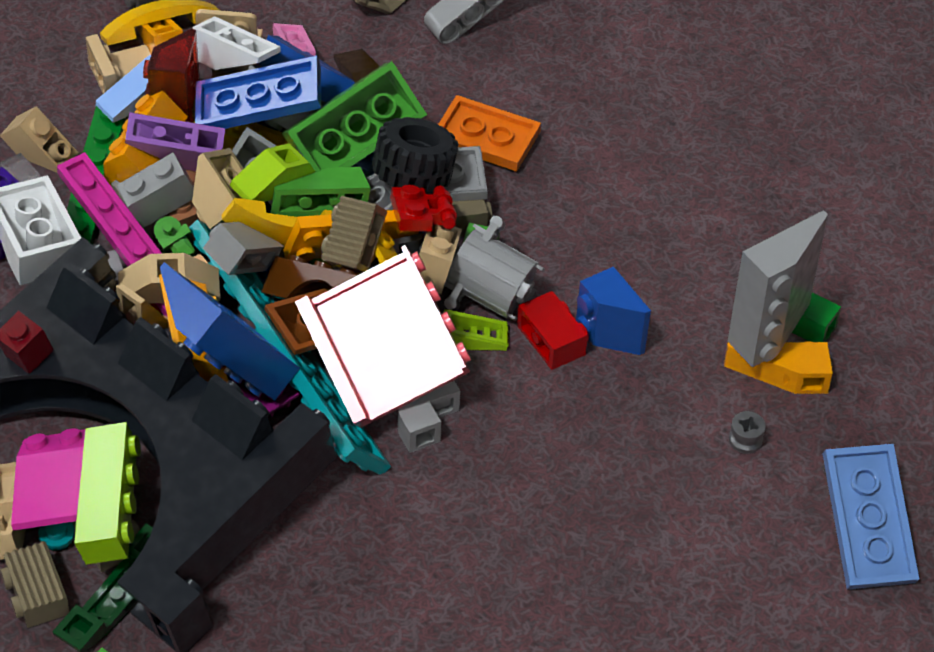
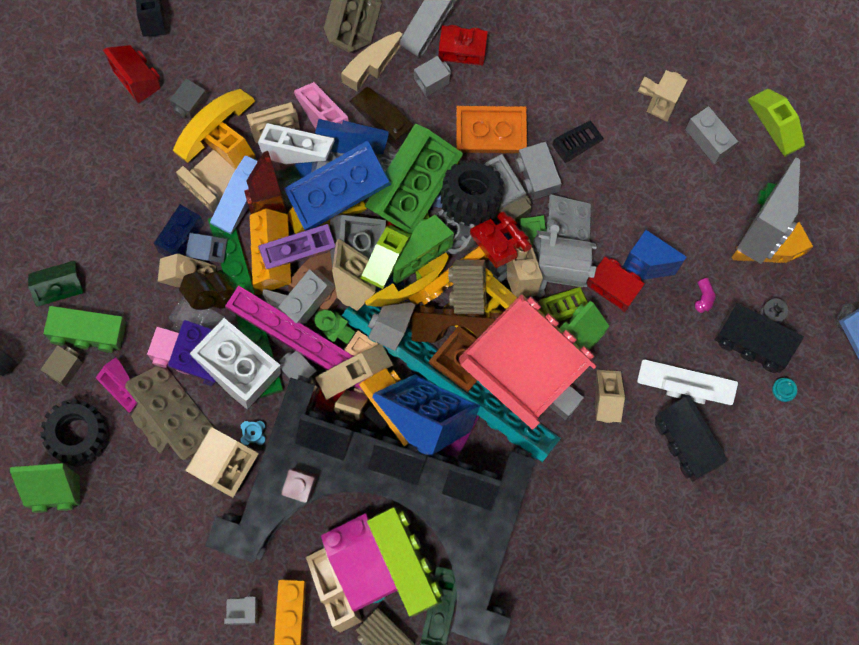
camera: 25 degrees left, 25 degrees up
none -> clear blue brick [154,204,204,257]
none -> dark brown brick [179,272,236,310]
none -> sand blue brick [186,233,227,263]
none -> tan slope [341,32,403,92]
none -> light grey brick [414,56,451,96]
none -> red brick [438,25,488,66]
none -> light grey brick [515,142,562,200]
none -> light grey hinge [547,194,591,242]
none -> black slope [552,120,604,163]
none -> bright green slope [560,301,609,350]
none -> tan slope [595,370,625,423]
none -> white bracket [637,360,738,405]
none -> tan brick [638,70,687,121]
none -> black slope [655,395,728,482]
none -> light grey brick [685,106,738,164]
none -> dark pink arm [695,278,716,313]
none -> black slope [714,303,804,373]
none -> lime slope [748,89,805,157]
none -> teal plate [772,378,797,402]

